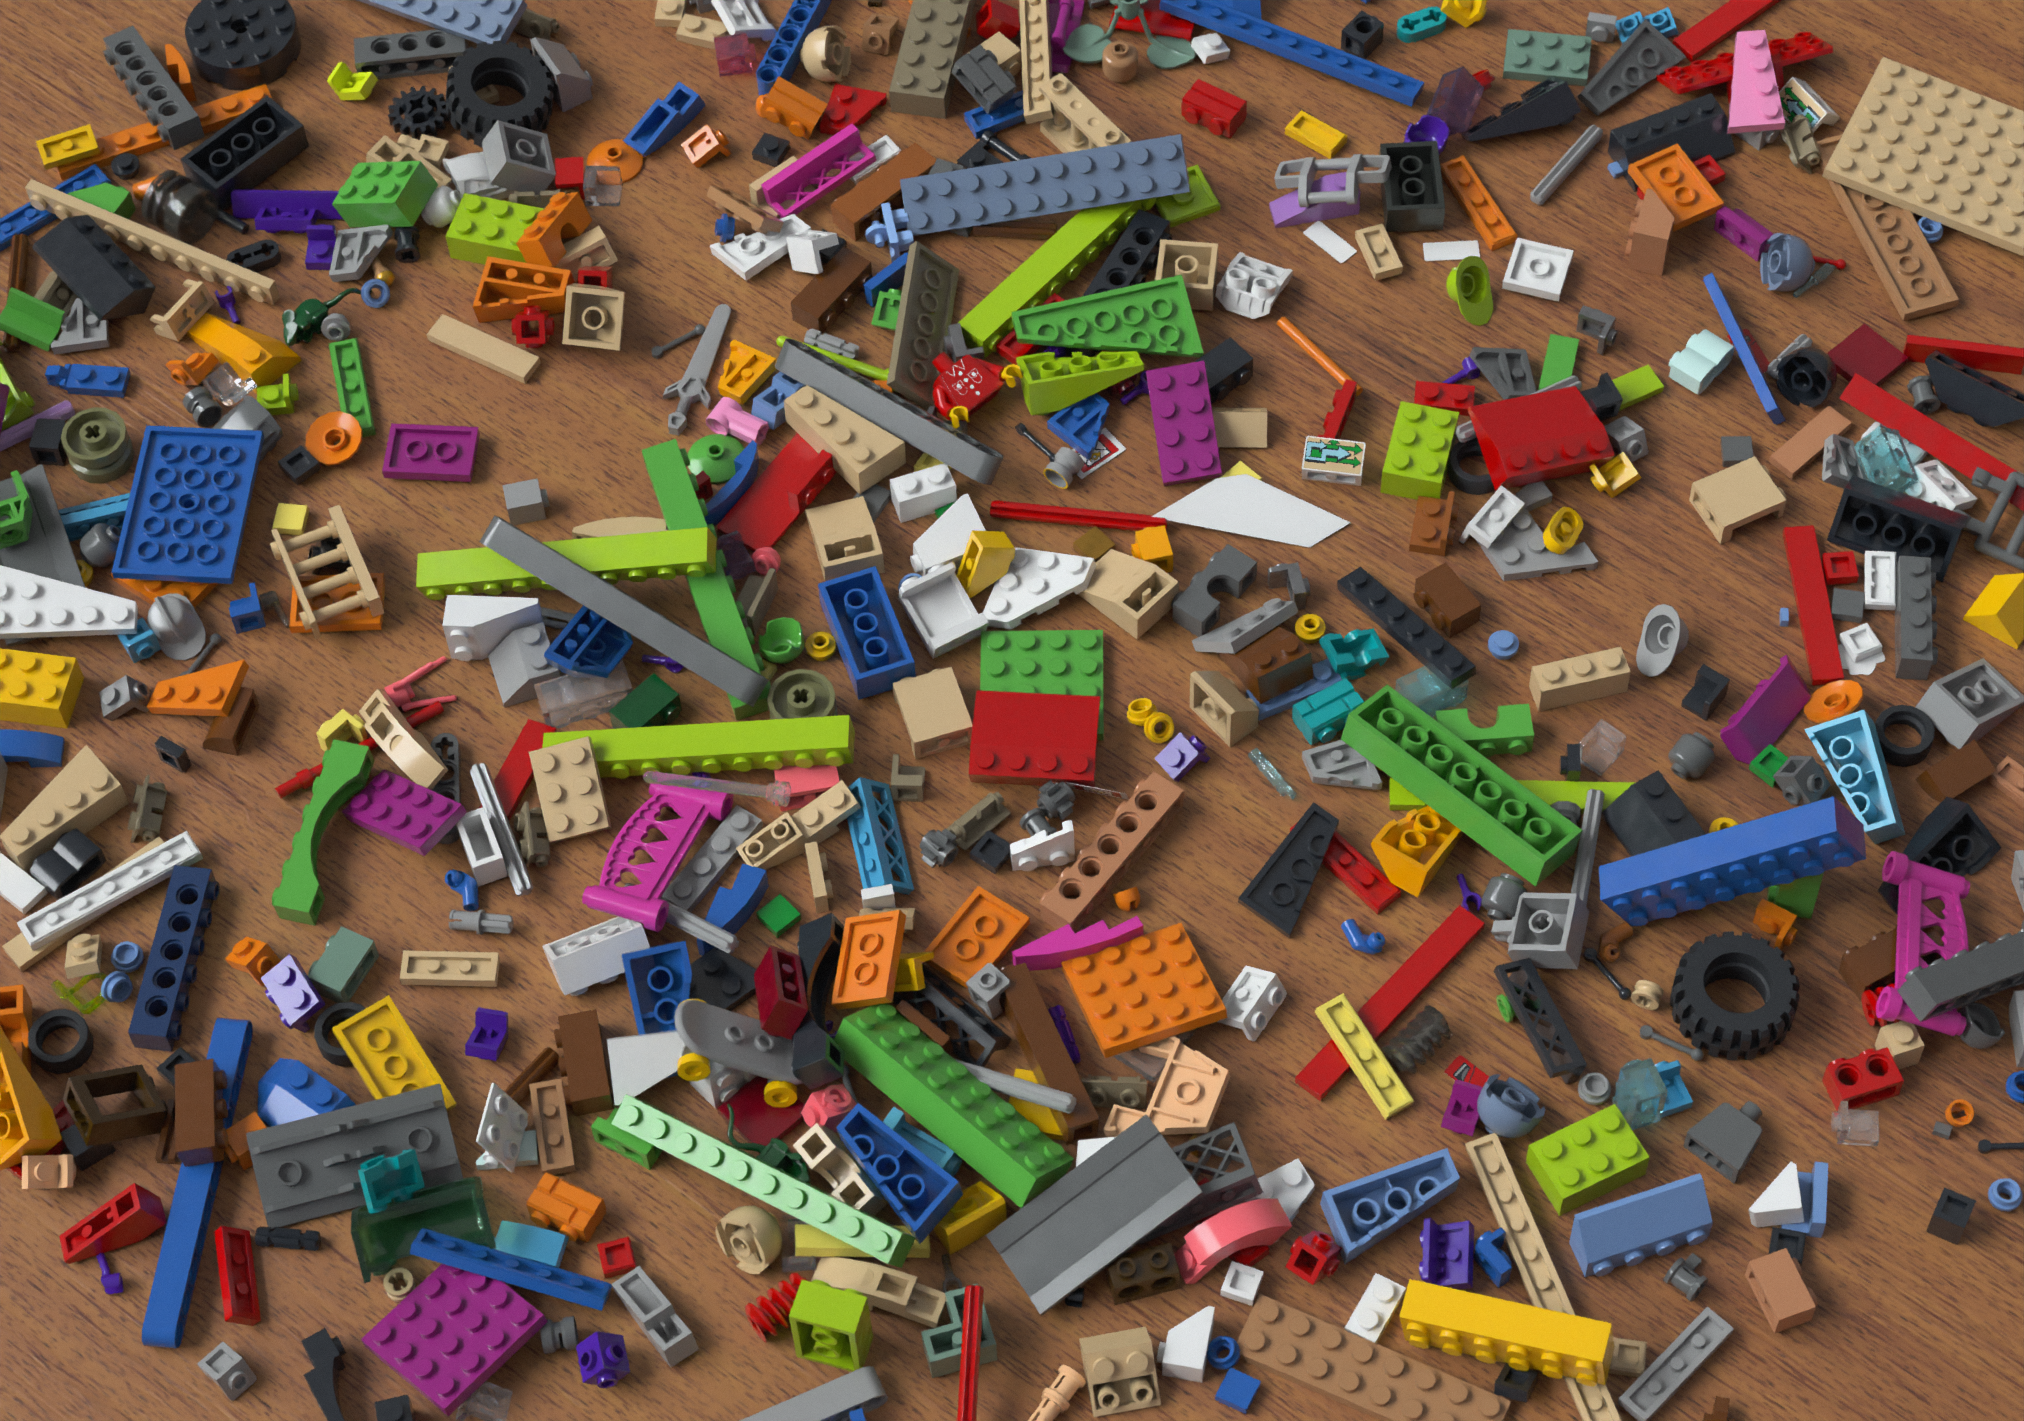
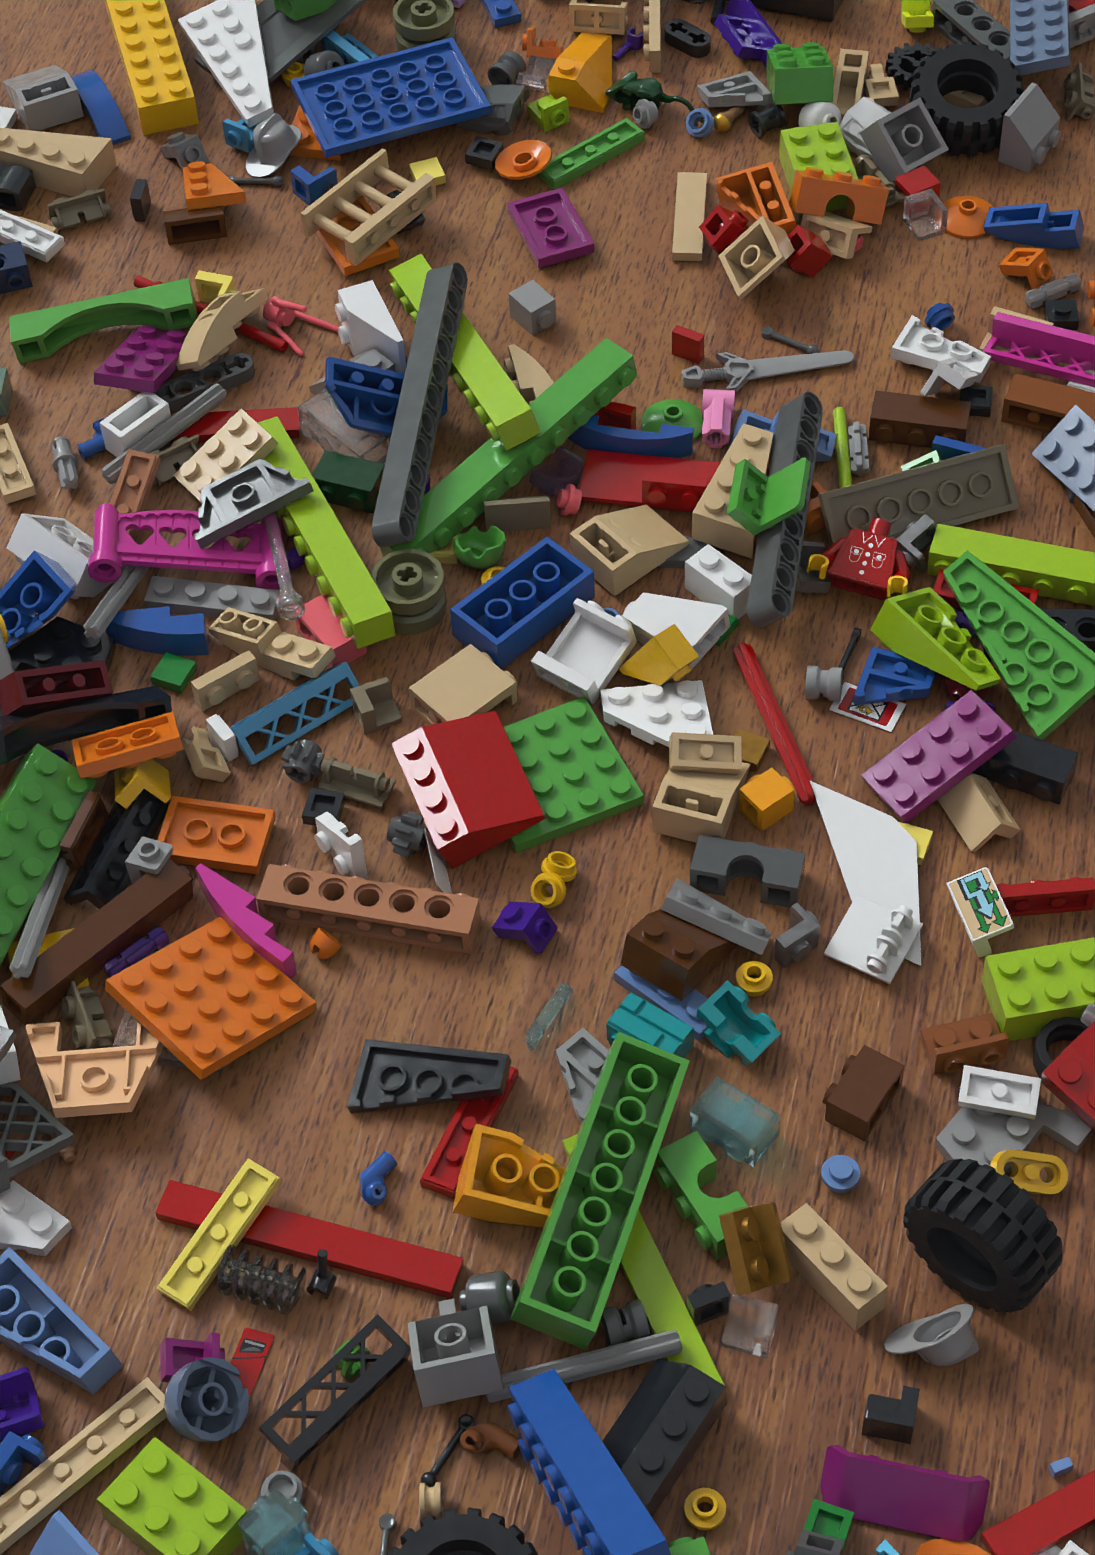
camera: 65 degrees right, 5 degrees down
dark purple bracket [305,224,337,270] -> none
medium nougat plate [706,185,784,234] -> none
light orange wing [718,339,777,405] -> none
light blue hips [865,202,914,261] -> none
dark grey bush [1019,808,1058,837] -> none
tan slope [1190,671,1259,747] -> none
white bracket [1217,966,1287,1041] -> none
black plate [1337,567,1476,689] -> none
dark purple hand [1456,874,1482,911] -> none
dark grey head [1668,732,1715,780] -> none
none -> nougat tile [109,449,161,540]
none -> dark grey wing [195,459,314,549]
none -> black hand [307,1249,337,1299]
none -> tan plate [669,732,742,774]
none -> red tile [672,325,705,364]
none -> pearl gold bracket [719,1202,793,1295]
none -> bright green bracket [727,457,811,536]
none -> white hinge [824,895,923,984]
none -> black tyre [903,1158,1063,1313]
none -> light grey axle [1025,273,1082,309]

